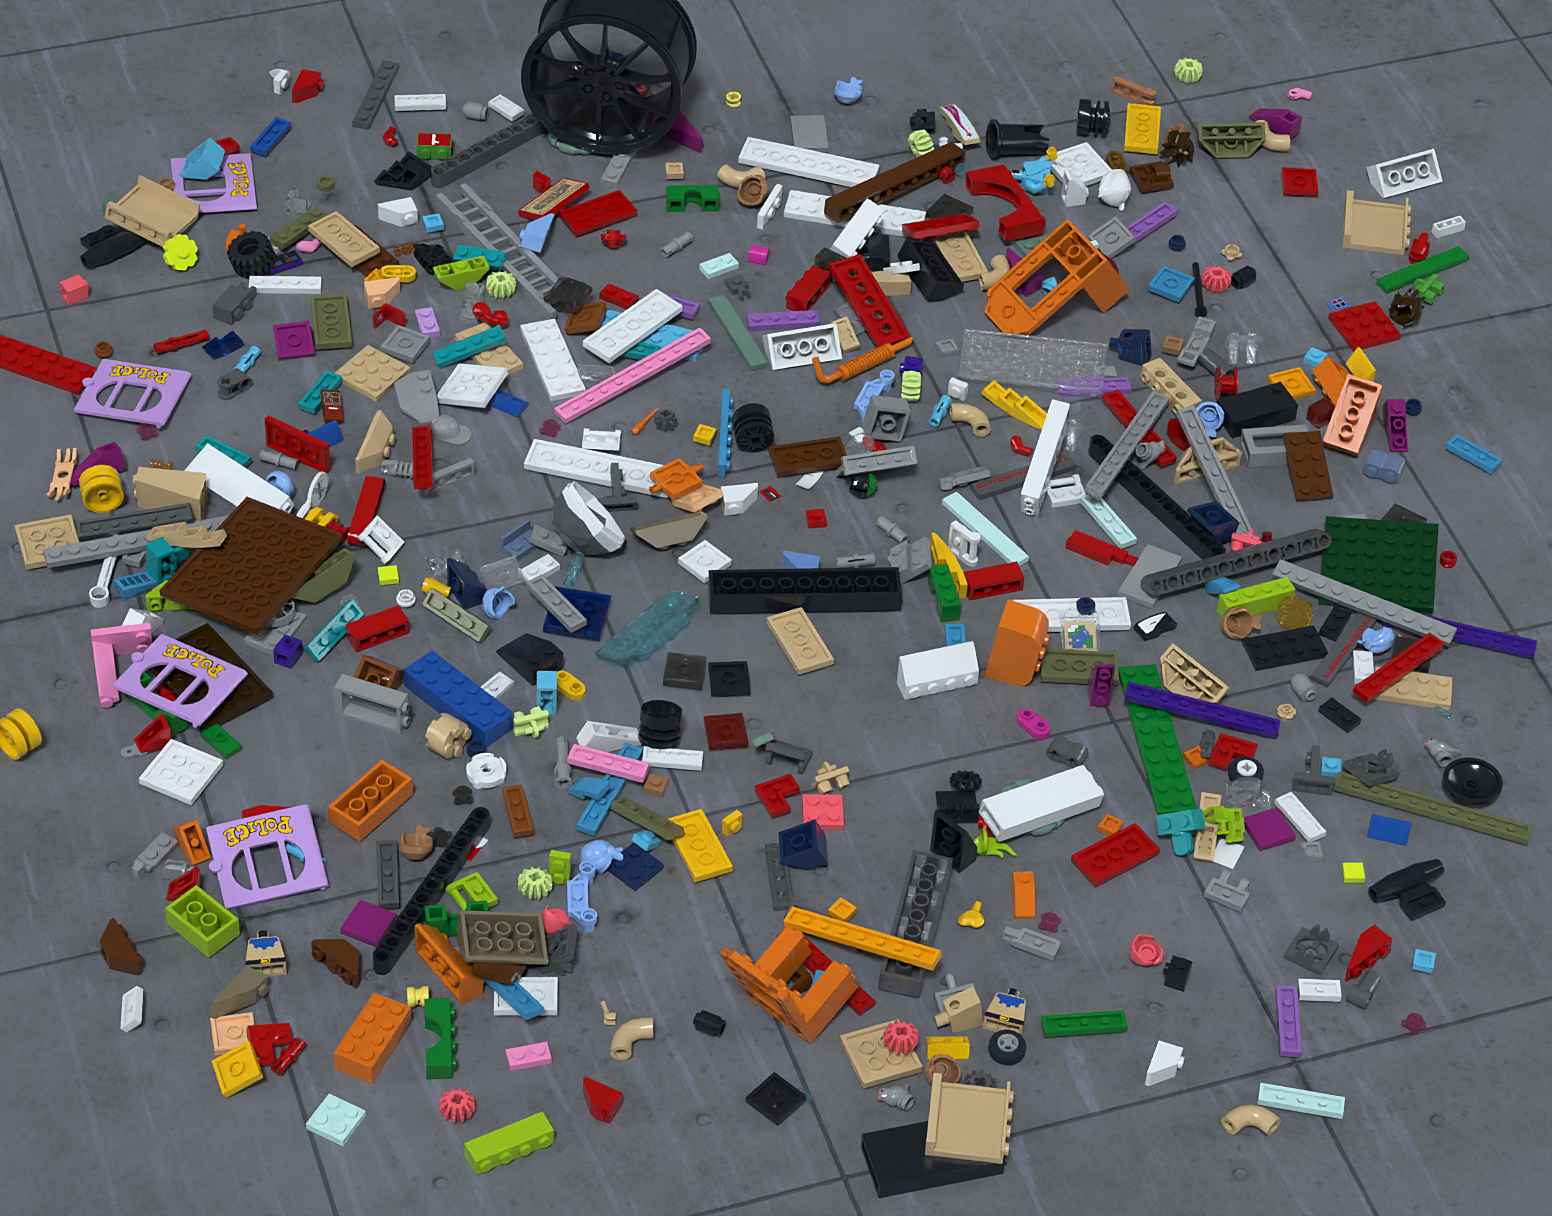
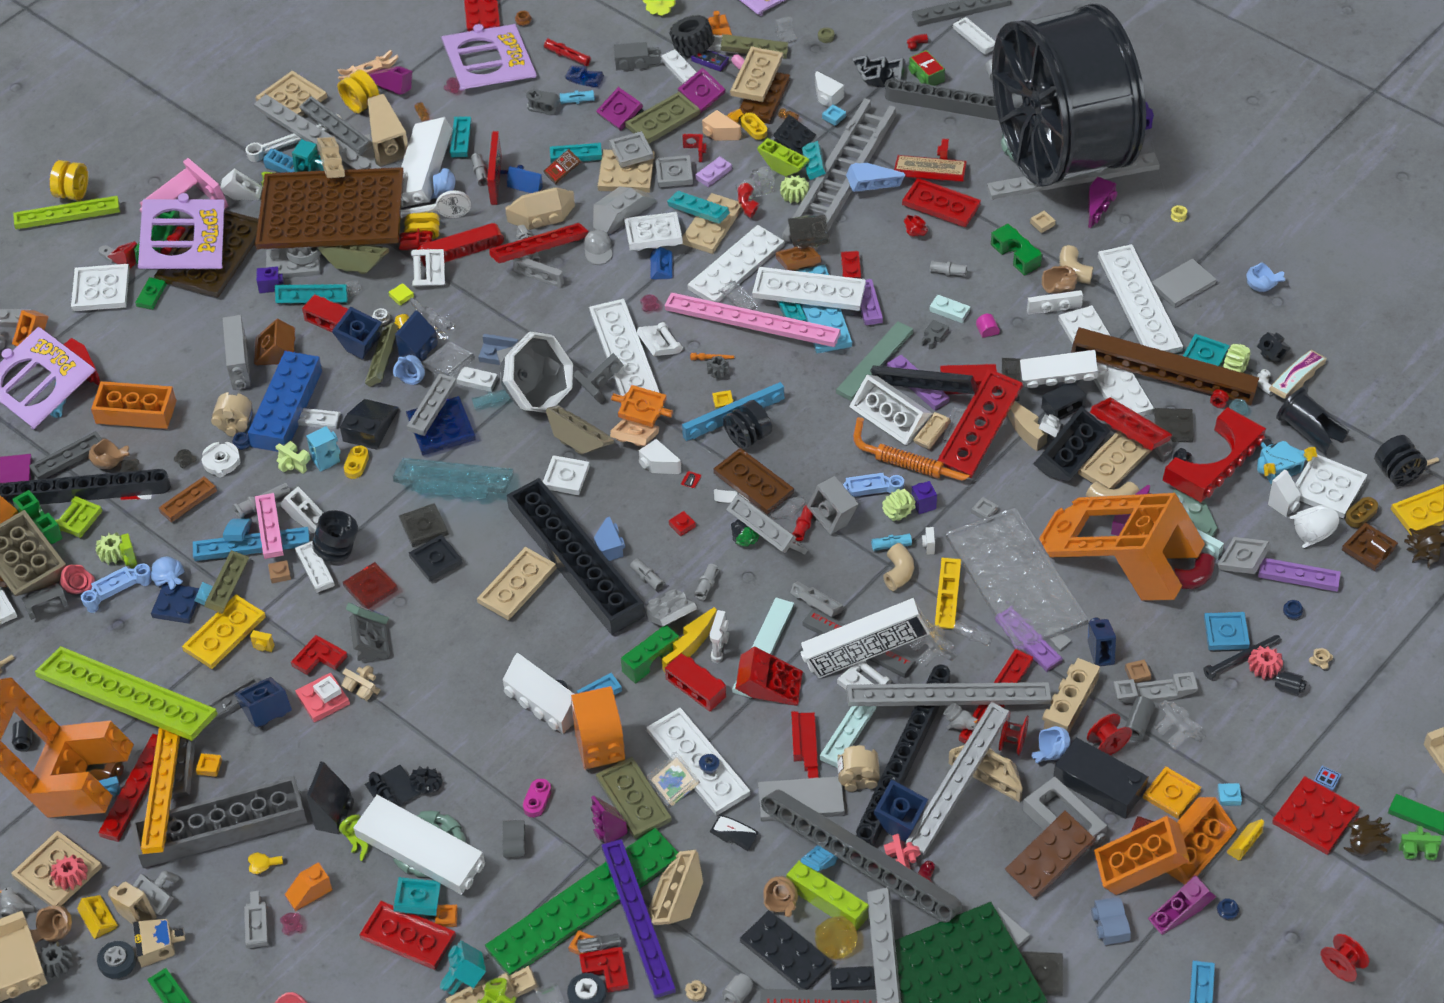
camera: 65 degrees right, 5 degrees up
none -> lime plate [13,196,120,230]
none -> lime plate [35,646,218,741]
none -> white plate [313,676,342,703]
none -> dark blue slope [332,306,382,359]
none -> teal plate [393,877,441,916]
none -> light grey plate [609,131,653,168]
none -> magenta tile [678,67,726,113]
none -> red slope [735,646,803,706]
none -> tan brick [837,745,880,792]
none -> black plate [870,365,977,394]
none -> black plate [1173,448,1193,463]
none -> teal plate [1183,334,1230,366]
none -> red piece [1320,934,1370,982]

